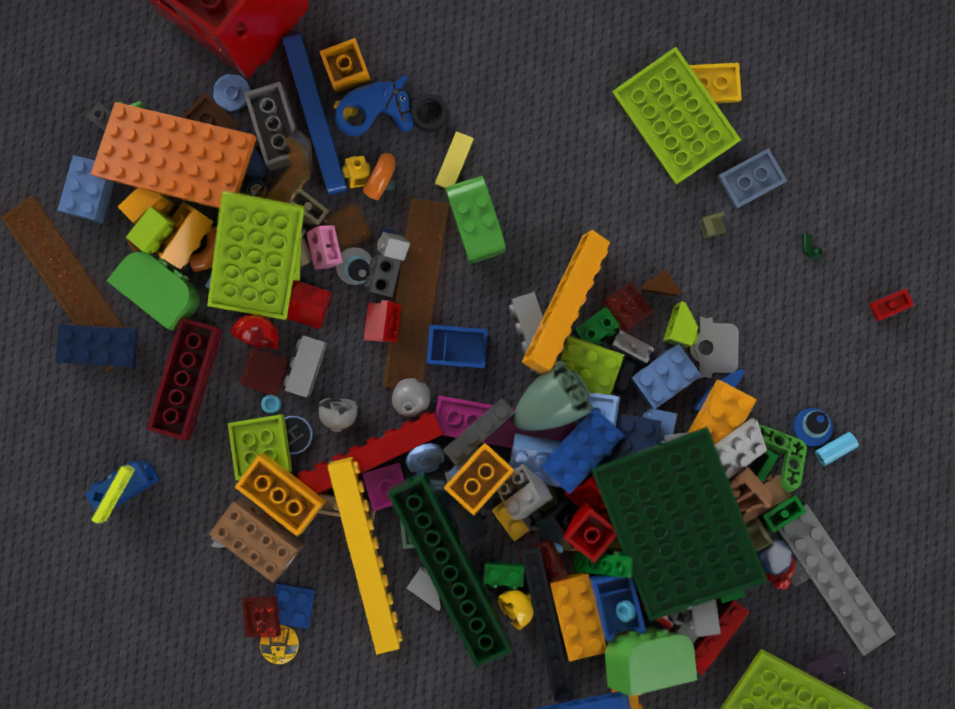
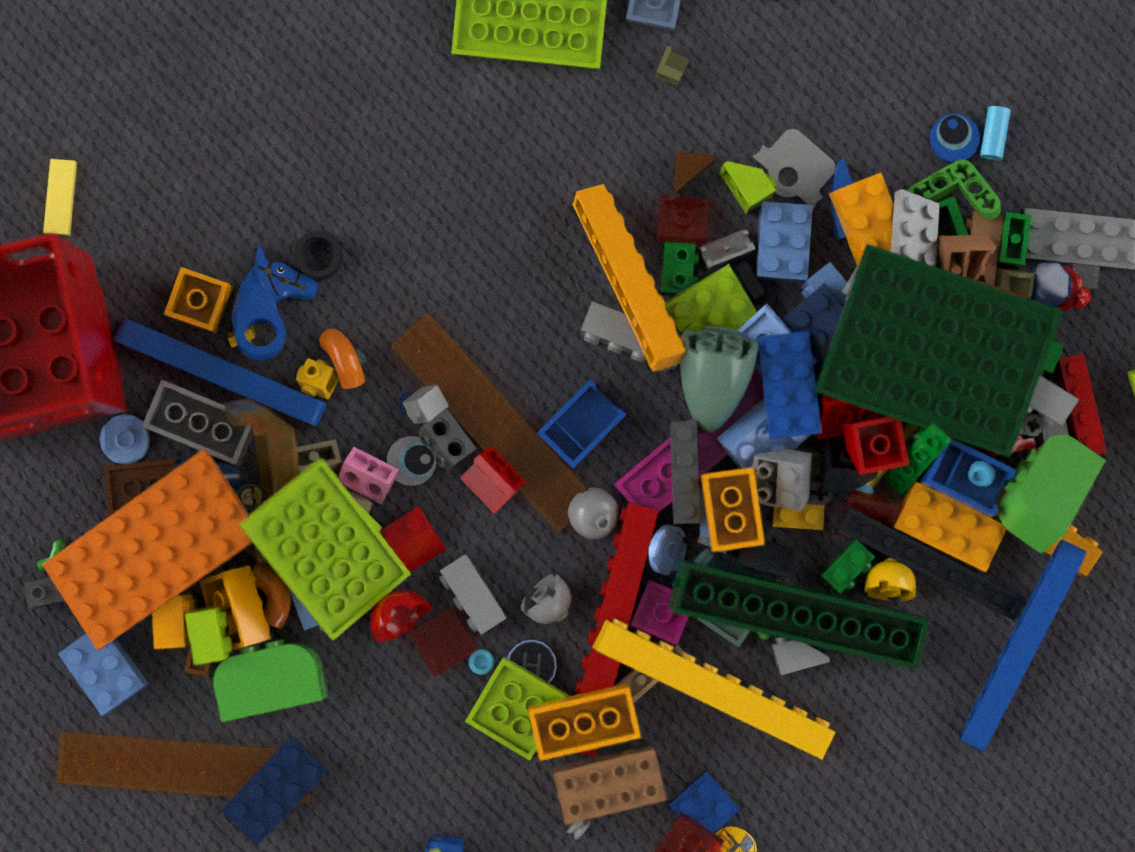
camera: 55 degrees left, 0 degrees up
dark red brick [146,317,224,440] -> none
clear orange plate [323,202,374,253] -> none
light yellow tile [435,131,474,188] -> none
bright green brick [445,176,506,265] -> none

